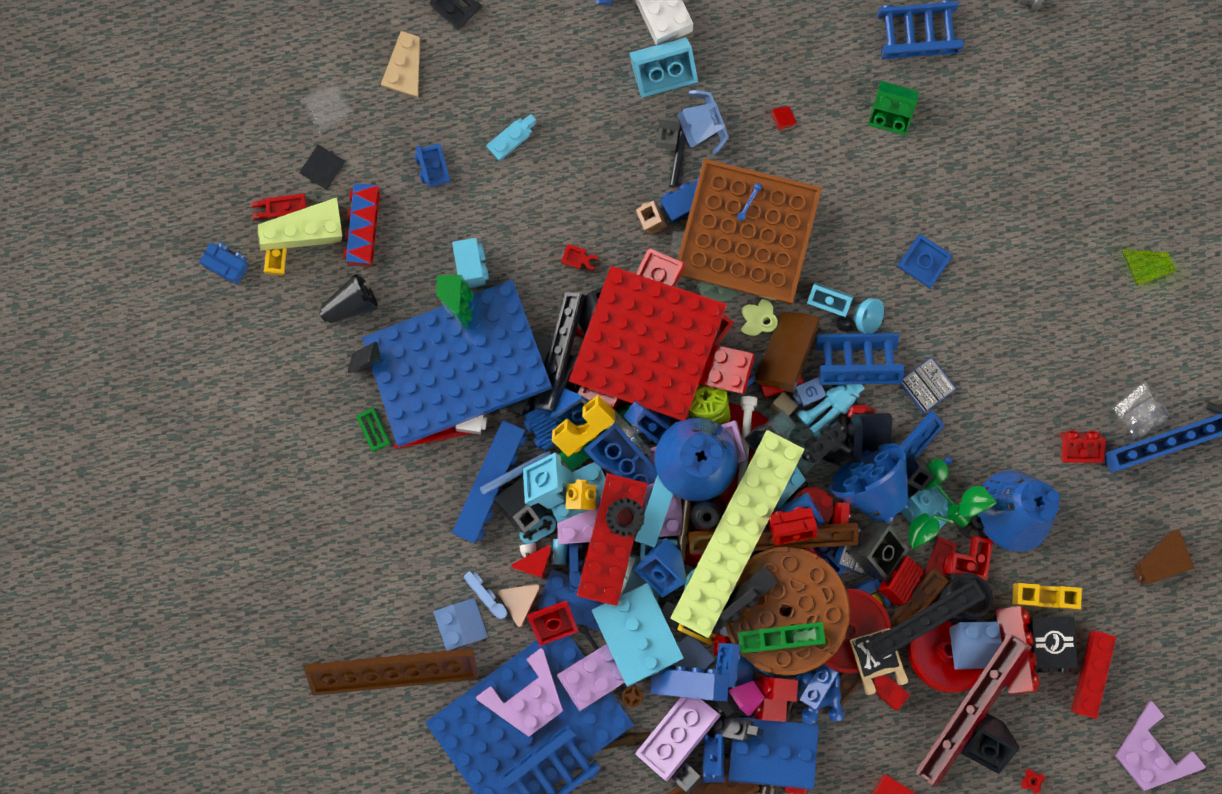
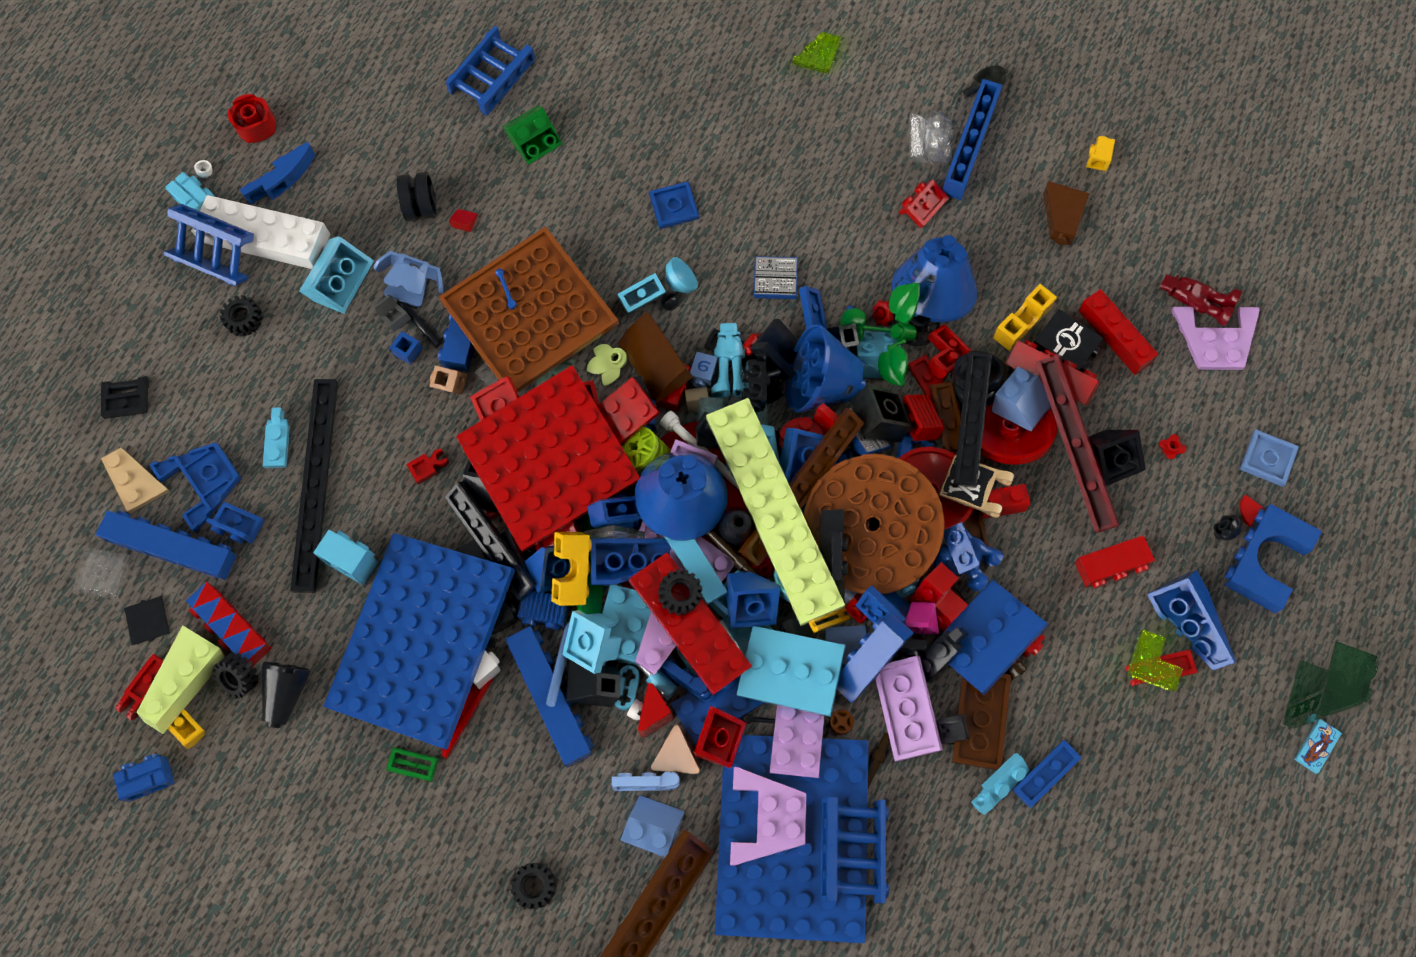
camera: 50 degrees left, 10 degrees down
black slope [348,342,381,373] -> none
green slope [436,275,473,328] -> none
yellow brick [566,480,596,510] -> none
blue hinge [703,734,725,783] -> none
green slope [738,622,826,654] -> none
red brick [769,507,817,546] -> none
blue fence [816,333,904,385] -> none
none -> blue brick [95,510,236,580]
none -> blue wing [149,442,241,532]
none -> black tyre [212,653,259,699]
none -> black tyre [220,295,263,337]
none -> black plate [290,379,338,593]
none -> blue plate [389,331,423,365]
none -> black wheel [397,172,437,222]
none -> black tyre [510,863,557,909]
none -> red piece [872,299,895,326]
none -> dark red piece [1159,274,1242,327]

